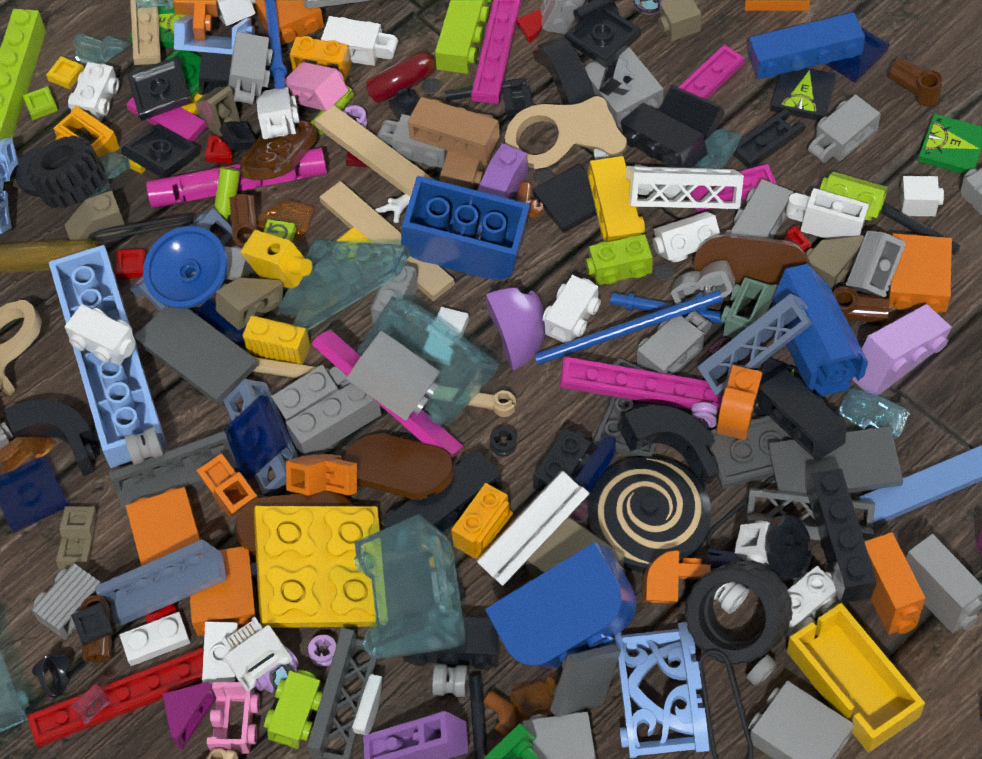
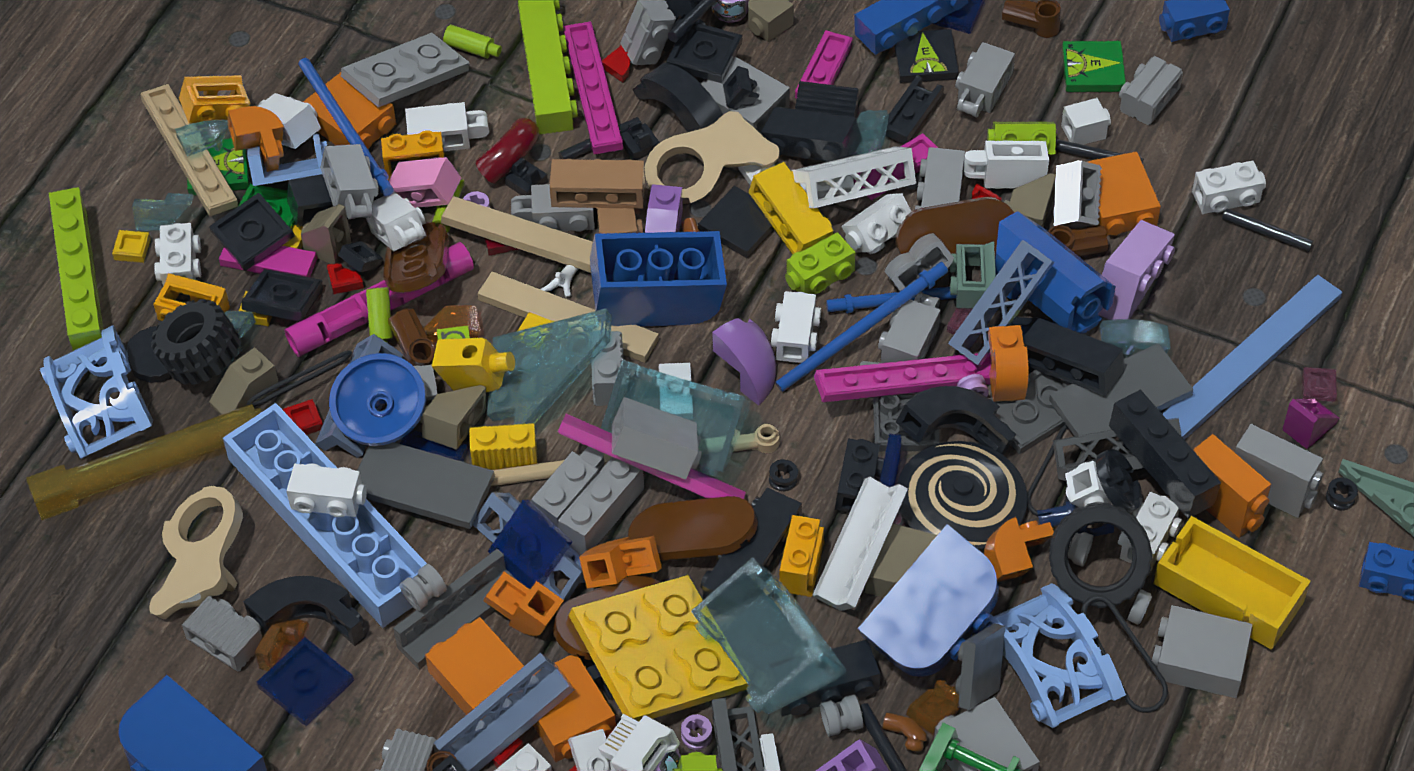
camera: 25 degrees left, 5 degrees down
lime tile [22,86,58,120] -> none
dark tan slope [56,506,96,570] -> none

